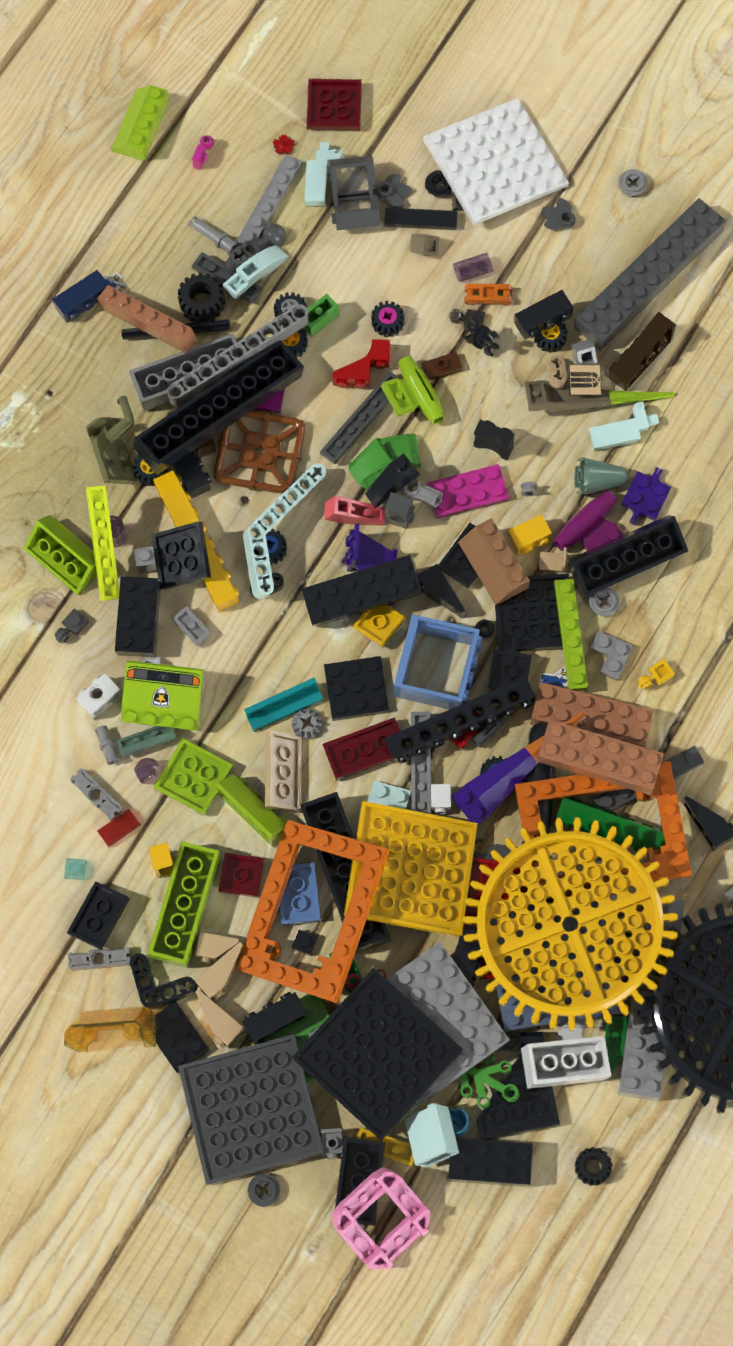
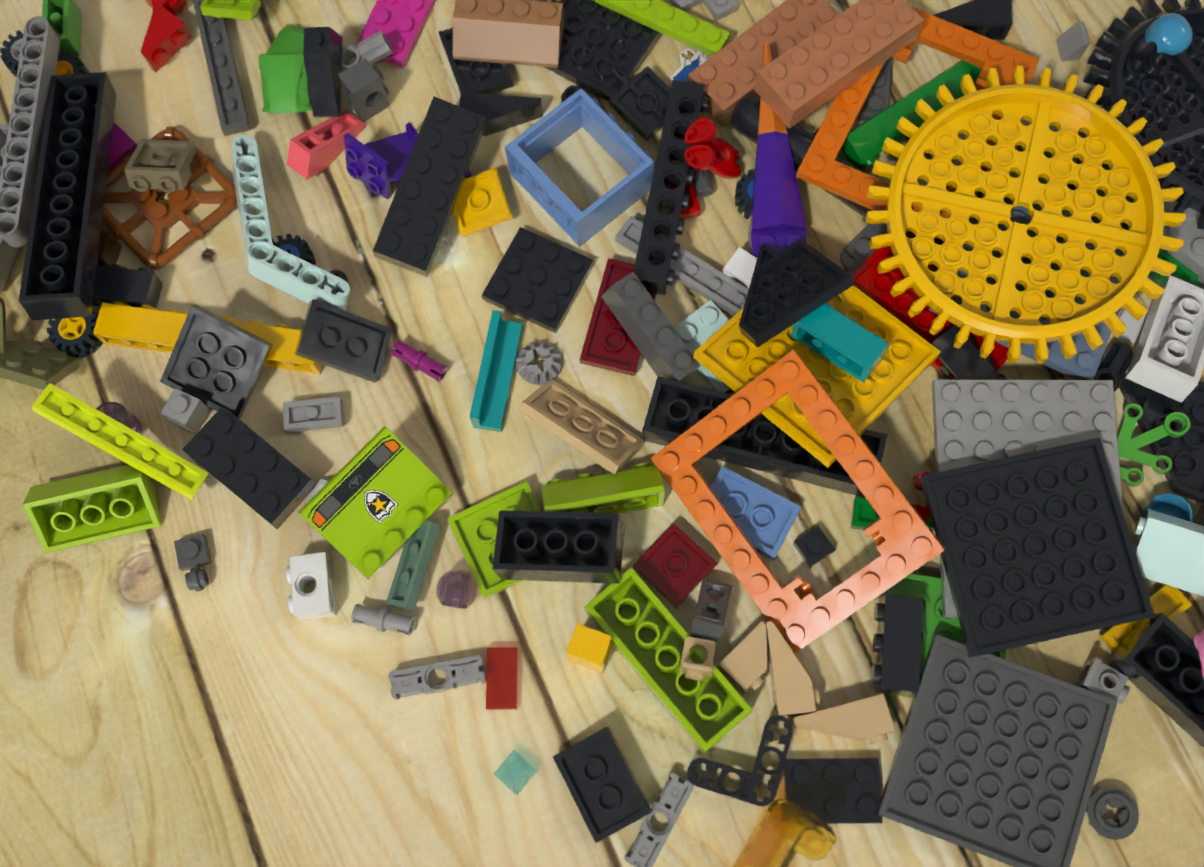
camera: 55 degrees left, 0 degrees up
none -> dark tan plate [124,139,197,193]
none -> black plate [295,299,392,383]
none -> magenta pin [390,339,448,382]
none -> black brick [492,511,625,584]
none -> dark grey brick [601,271,700,381]
none -> tan bracket [679,637,716,681]
none -> red piece [684,117,741,179]
none -> dark grey piece [689,578,732,644]
none -> black wing [739,239,854,348]
none -> teal brick [790,303,889,383]

